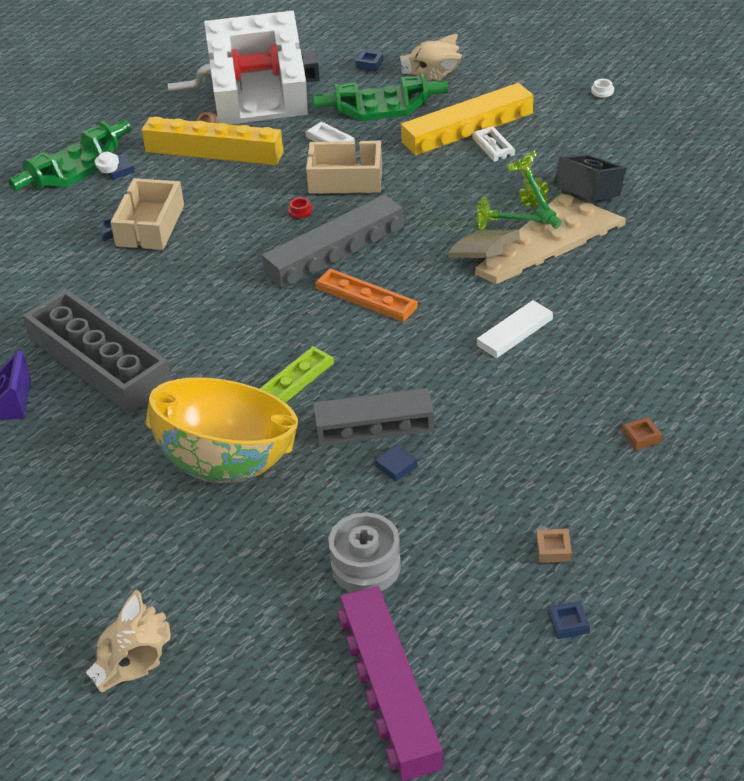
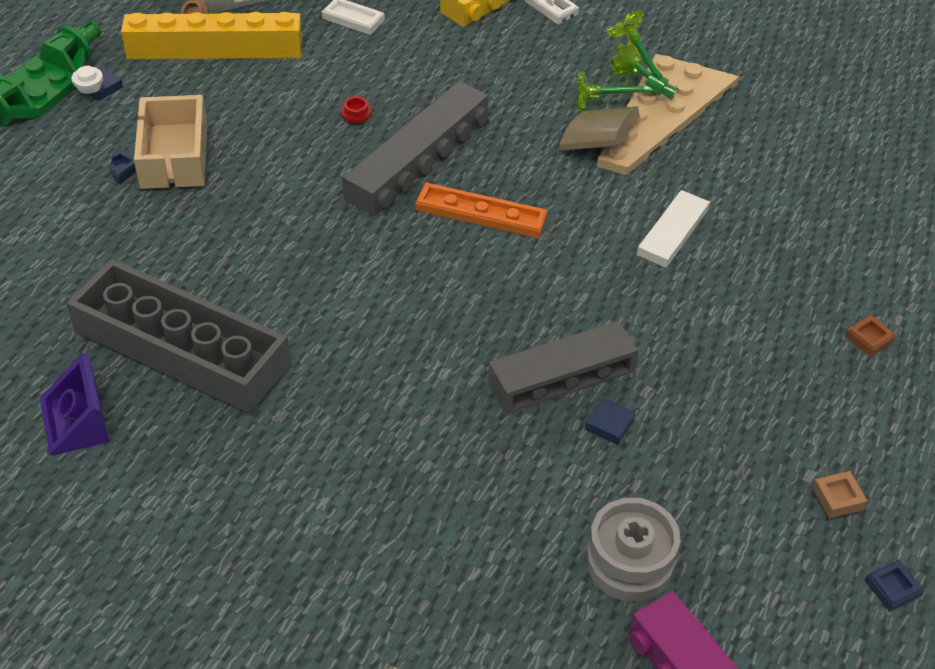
camera: 20 degrees left, 5 degrees up
yellow piece [145,378,298,483] -> none
lime tile [260,346,334,403] -> none
tan piece [306,141,382,194] -> none
black brick [553,154,627,203] -> none

